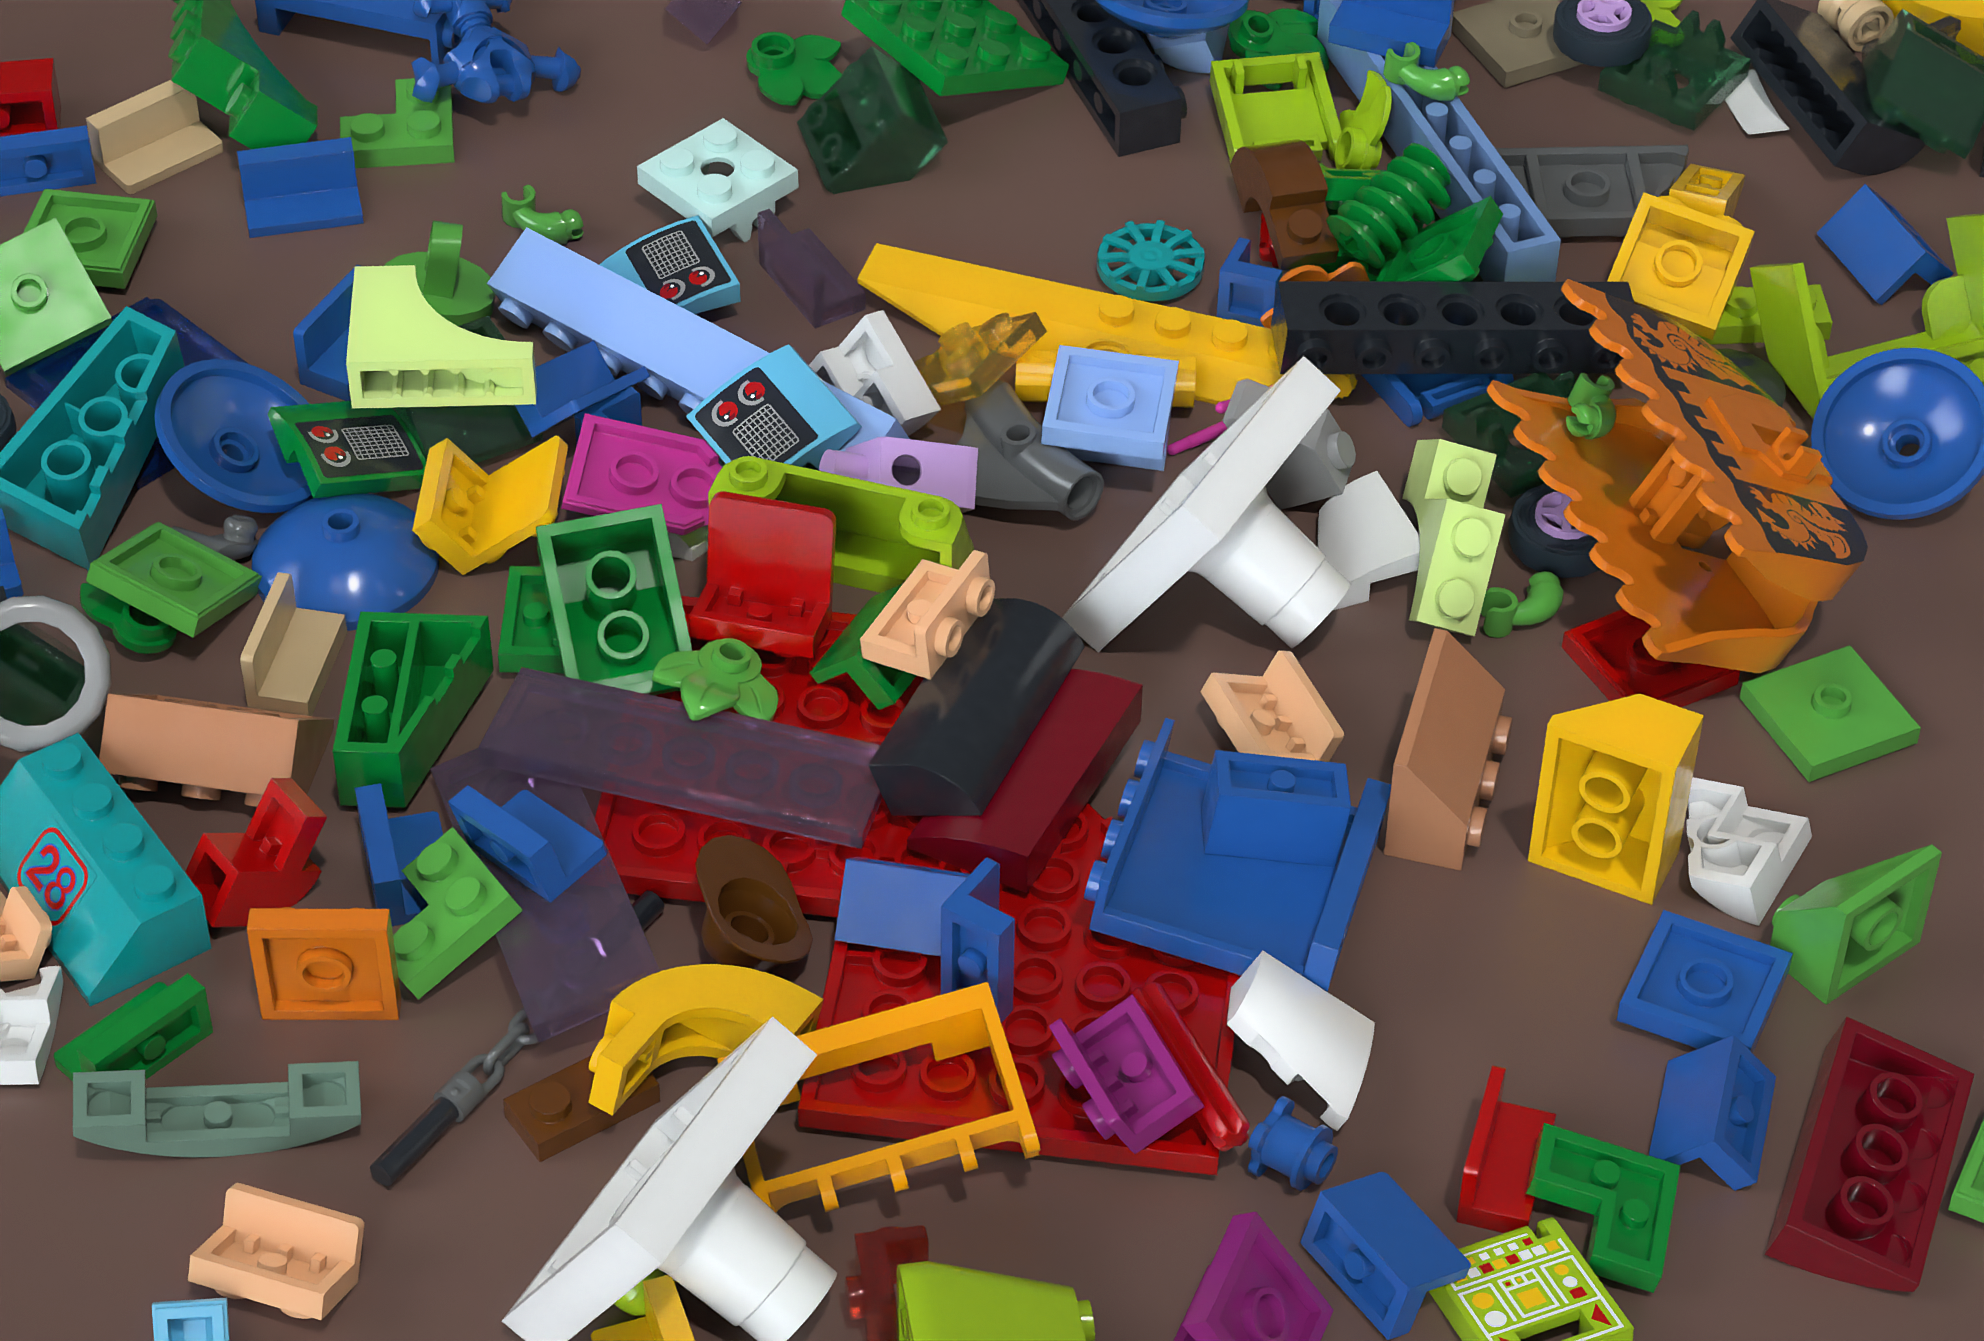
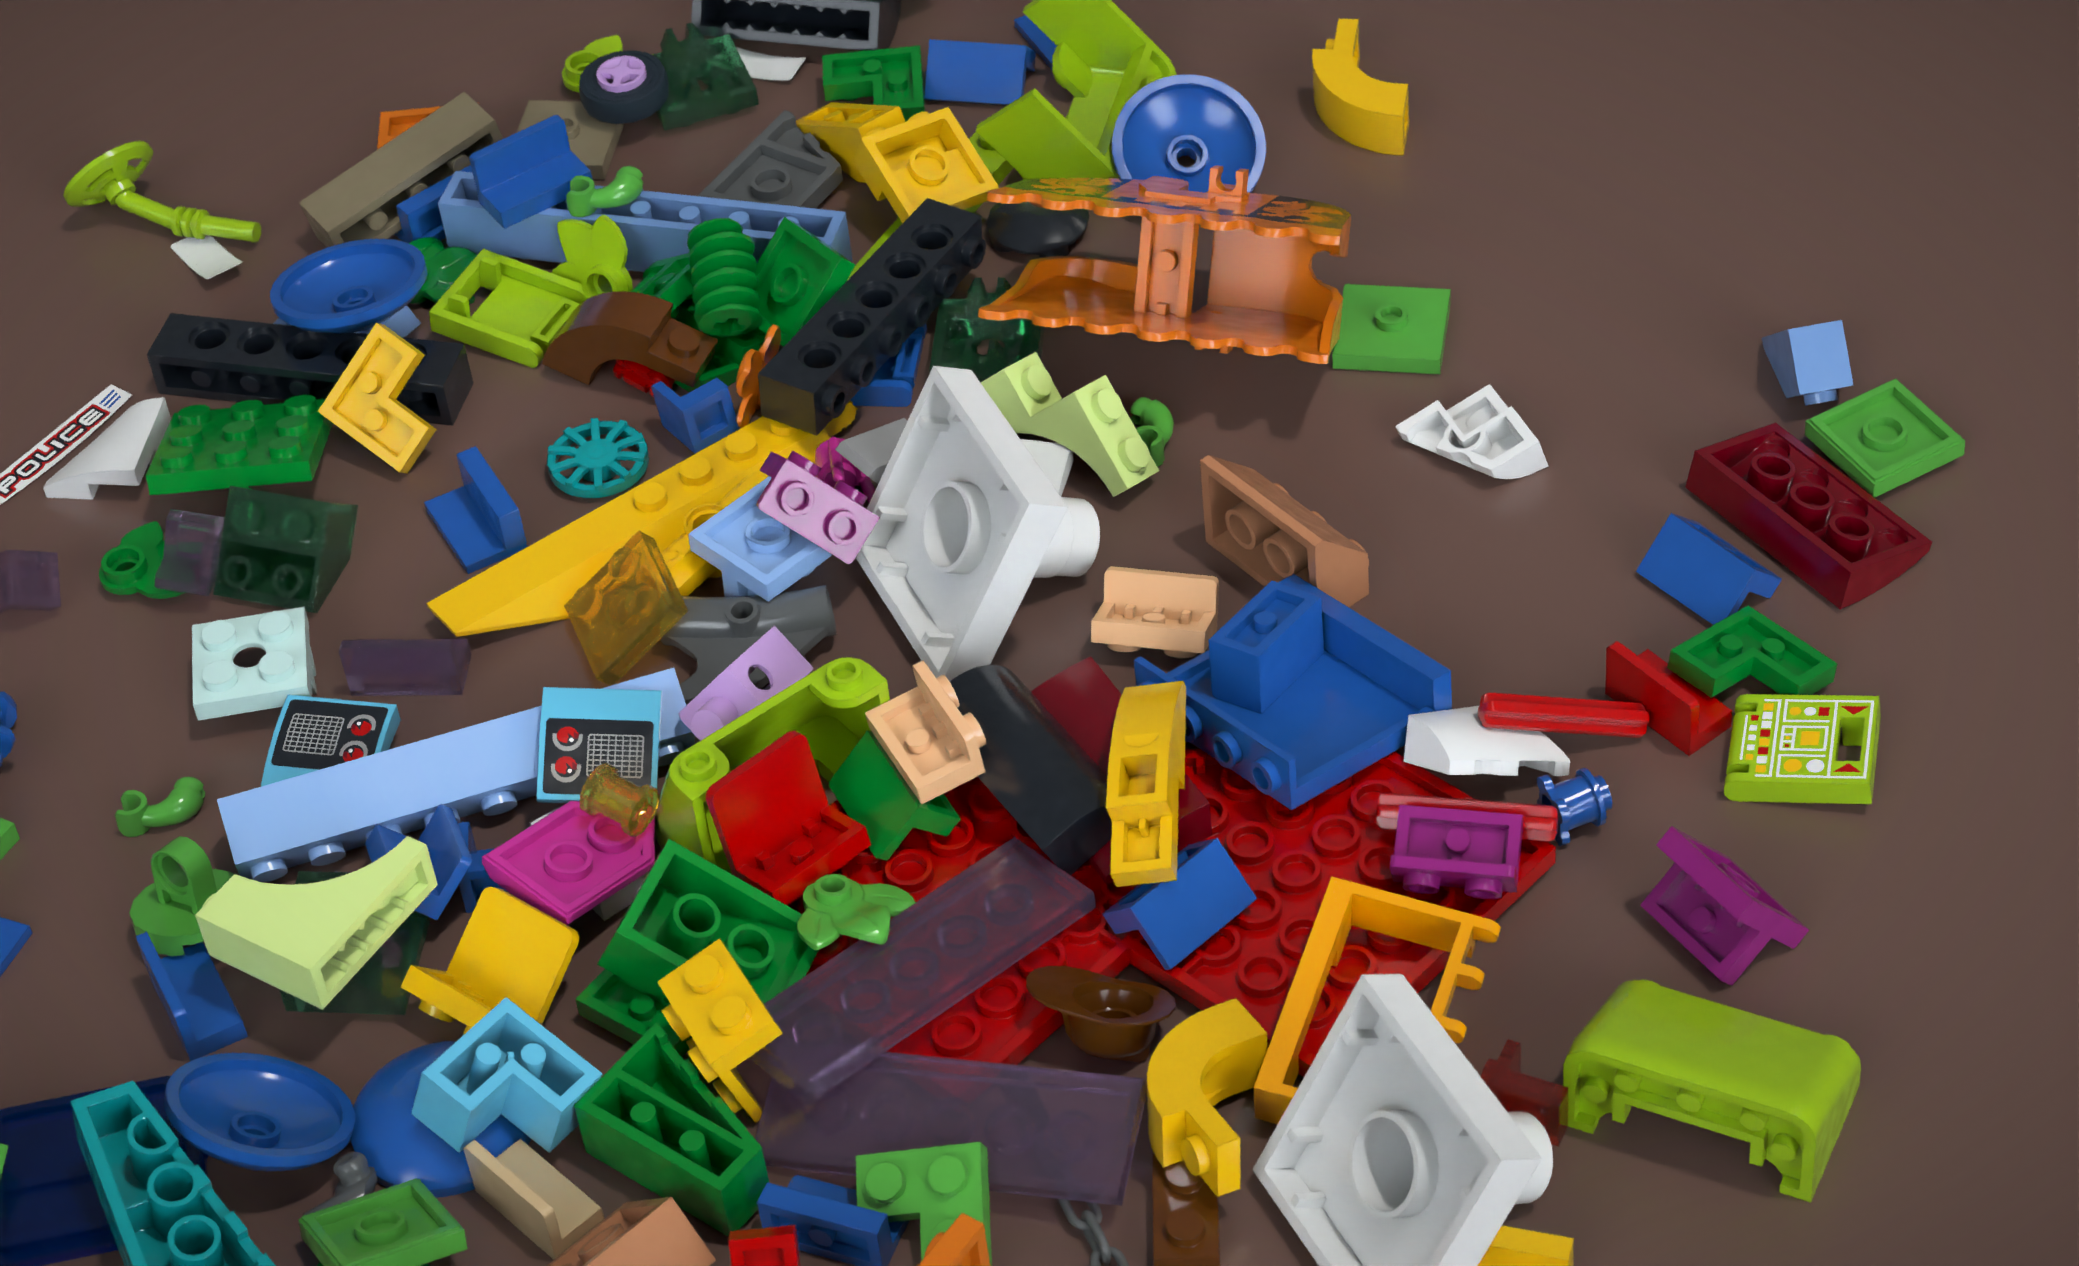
camera: 50 degrees left, 0 degrees up
slope [267,401,426,498] -> none
blue panel [448,785,608,903] -> none
white slope [809,310,941,436] -> none
blue panel [941,857,1015,1023] -> none
blue panel [1300,1172,1471,1340] -> none
black wheel [1508,483,1601,578] -> none
yellow slope [1528,694,1704,905] -> none
red tile [1562,609,1740,708] -> none
bright green arm [1566,373,1617,440] -> none
blue plate [1616,910,1793,1053] -> none
bright green slope [1770,844,1942,1005] -> none
none -> panel [154,509,226,596]
none -> yellow plate [318,323,437,474]
none -> medium azure brick [411,997,602,1153]
none -> blue panel [424,446,528,574]
none -> clear yellow bush [579,763,660,837]
none -> yellow bracket [657,938,783,1123]
none -> bracket [756,450,880,564]
none -> green plate [822,45,925,122]
none -> yellow slope [1106,681,1186,887]
none -> red axle [1478,692,1649,738]

